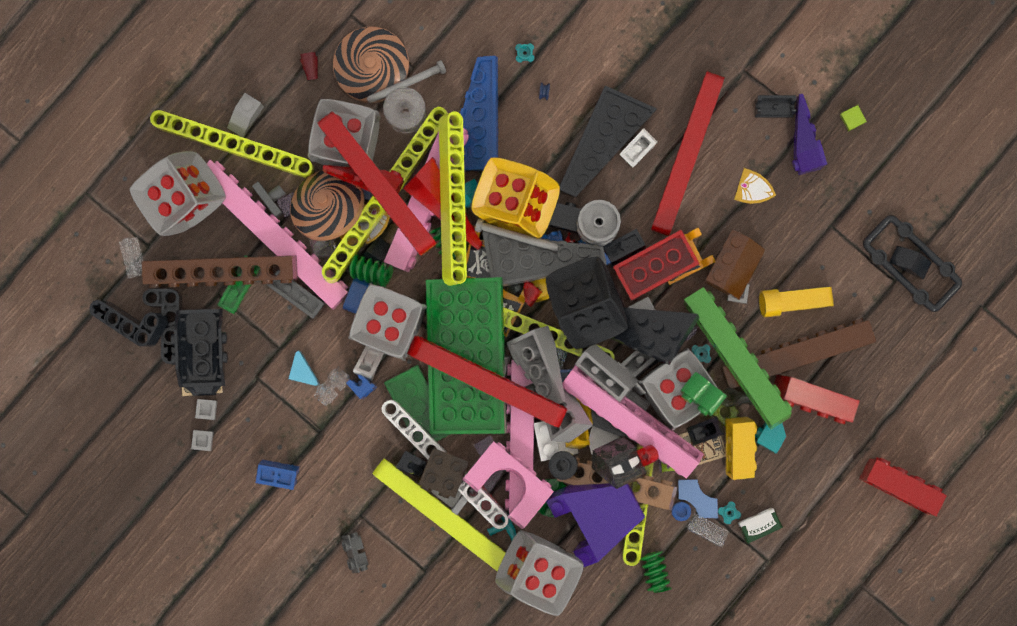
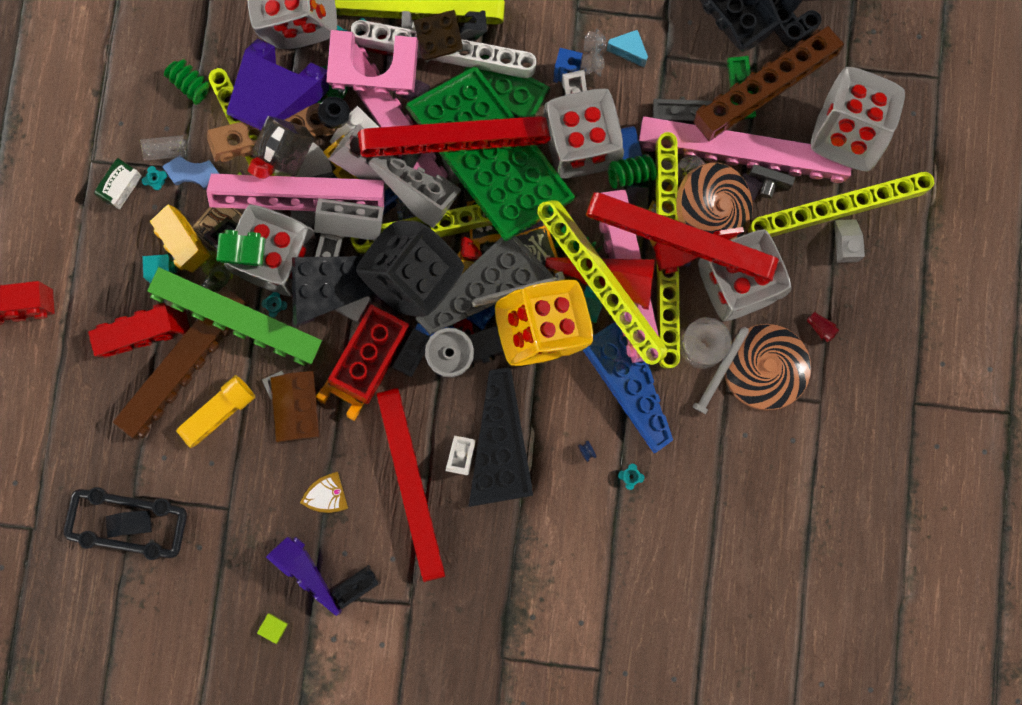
camera: 145 degrees right, 5 degrees down
clear hinge [119,237,144,279] -> none
blue tile [671,502,691,521] -> none

